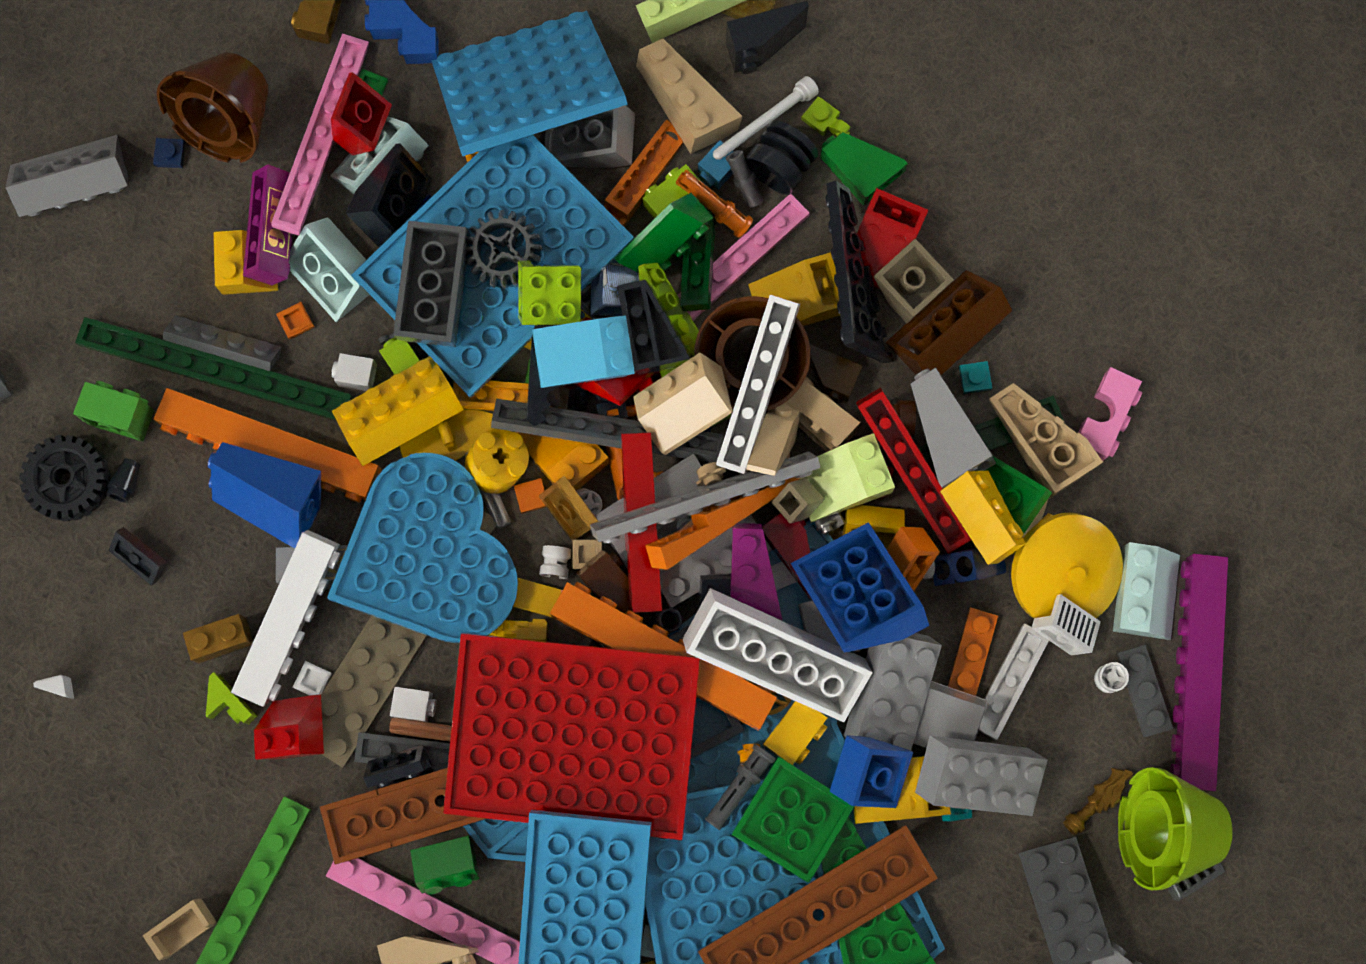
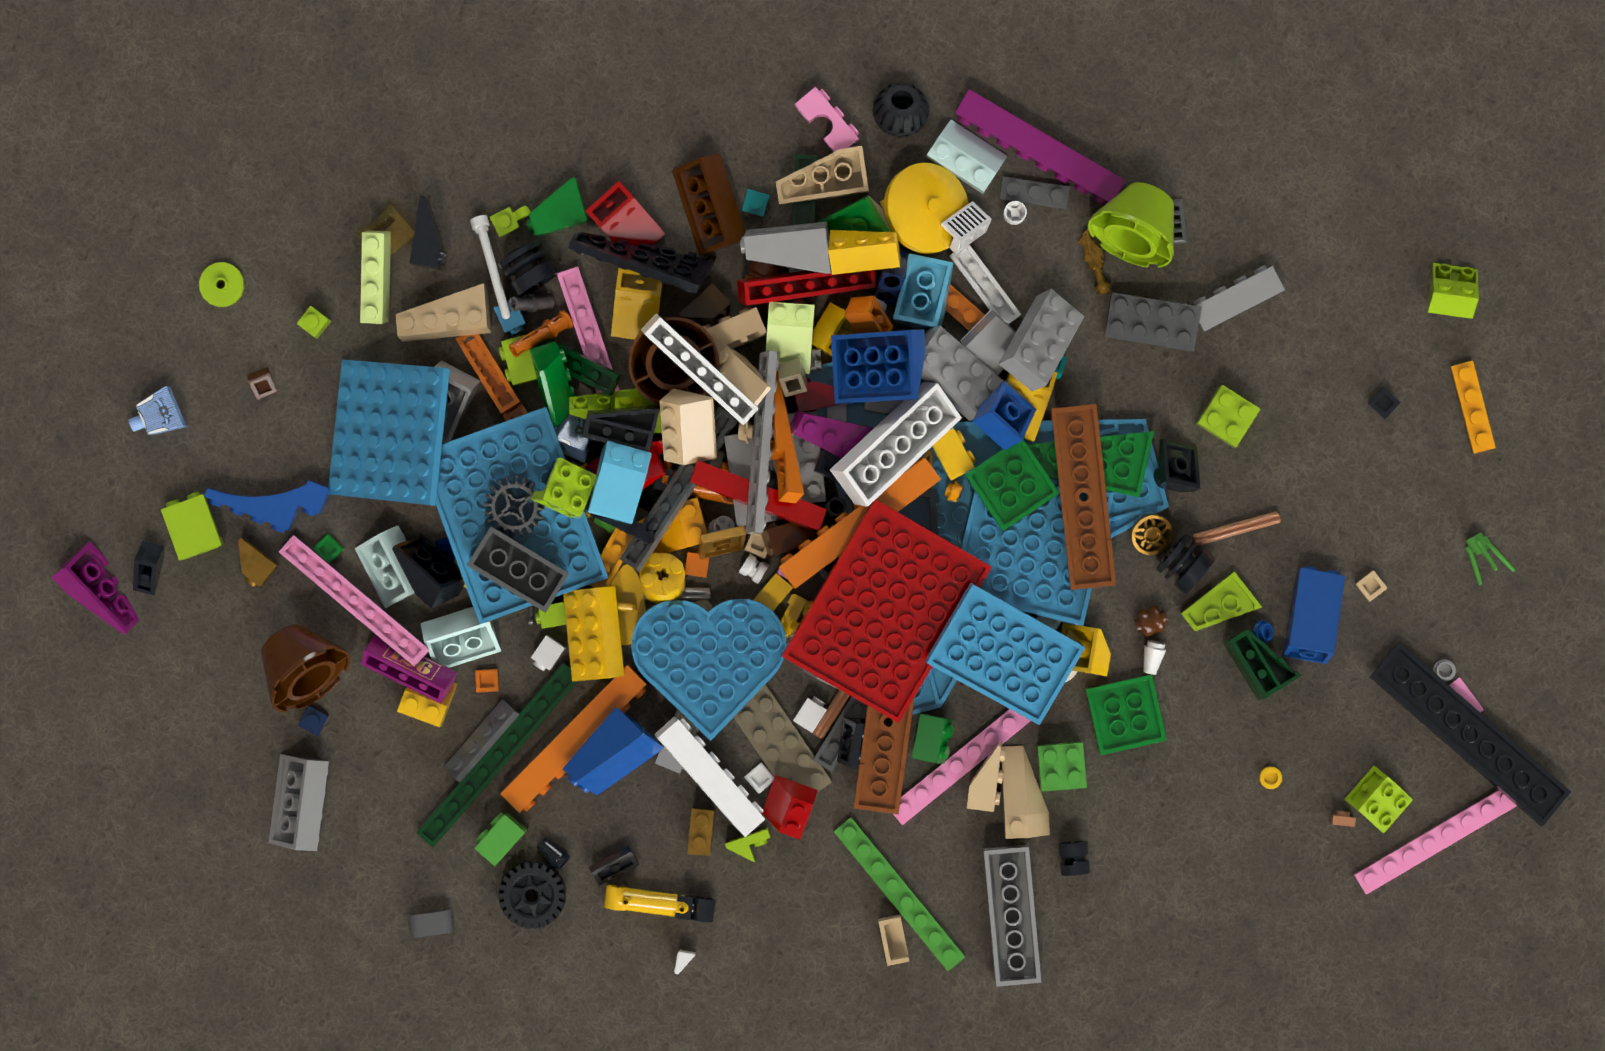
camera: 65 degrees left, 10 degrees up
red slope [331,72,392,155] -> none
dark grey pin [705,744,776,831] -> none
dark tan slope [874,239,954,323] -> none
none -> yellow piece [604,885,716,923]
none -> black wheel [873,82,929,138]
none -> medium azure slope [893,253,953,330]

